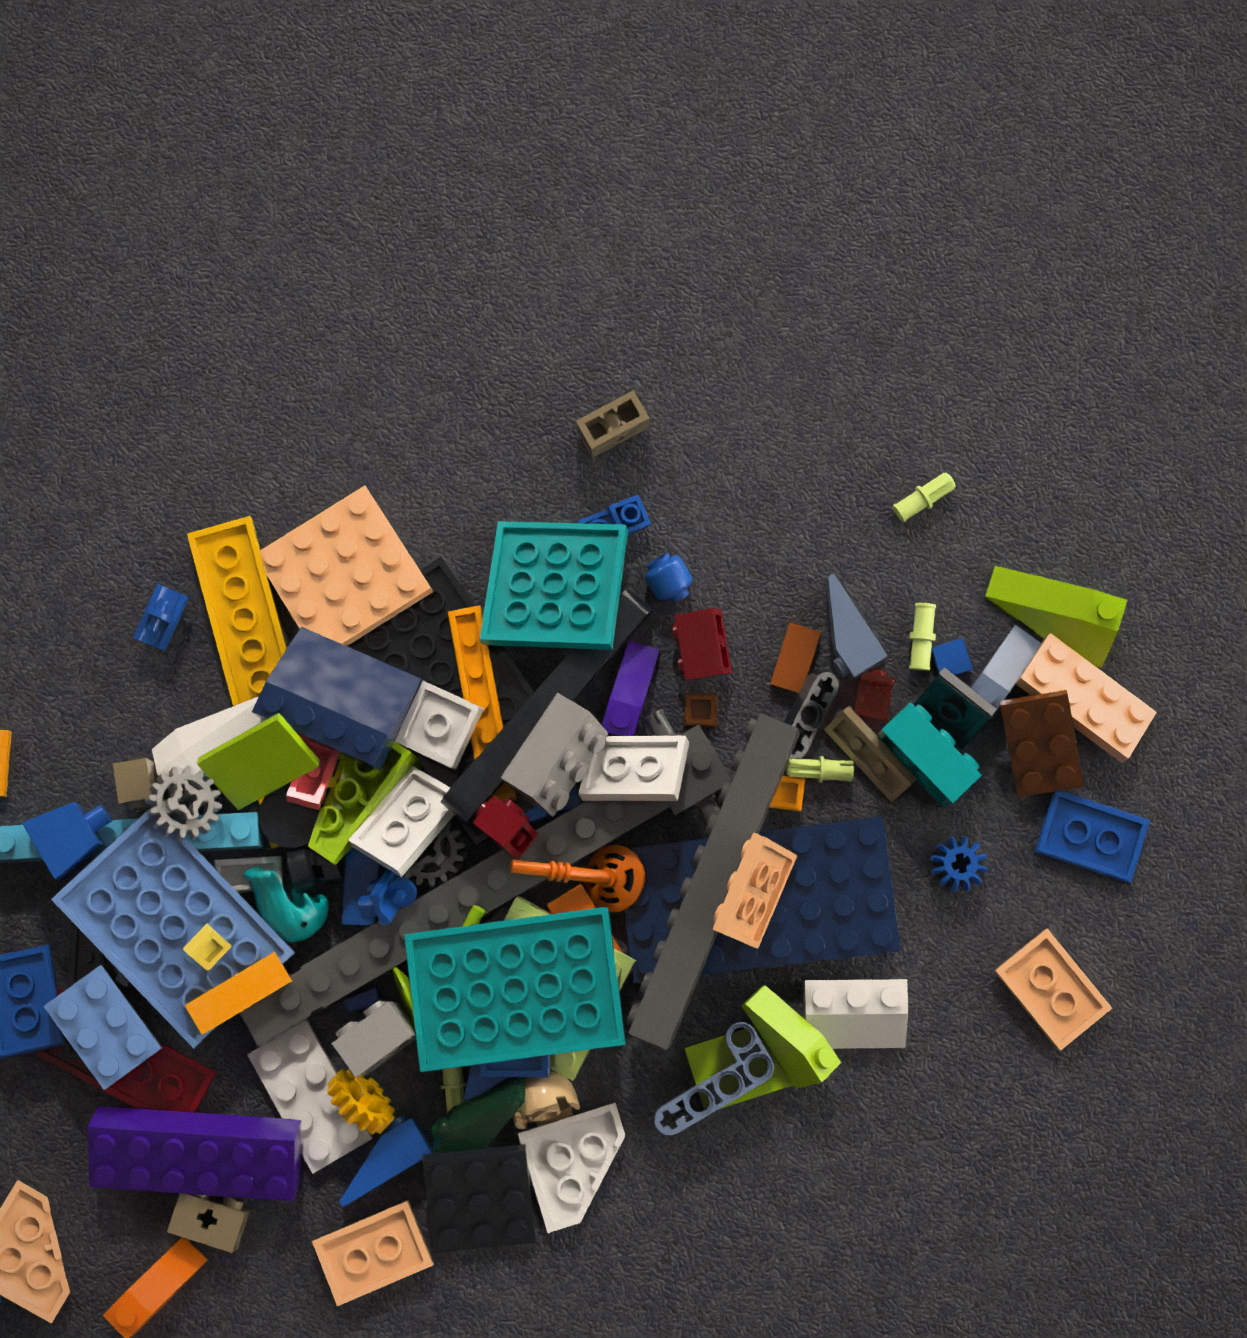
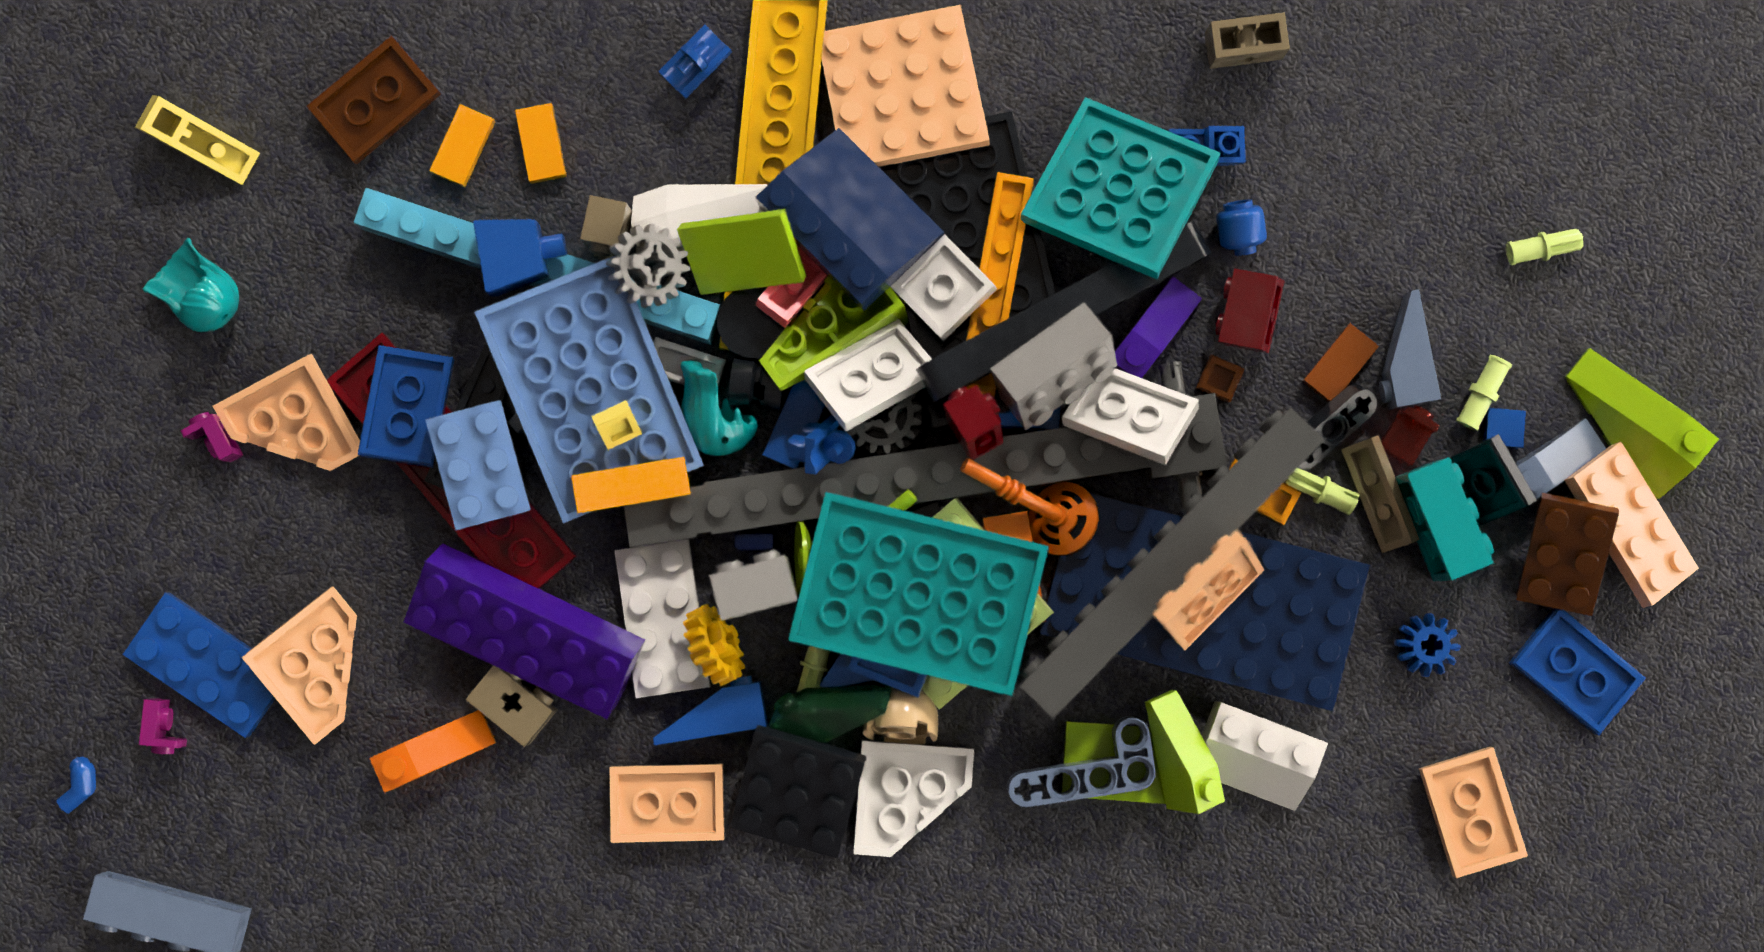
camera: 20 degrees right, 5 degrees up
none -> light orange tile [515,103,567,184]

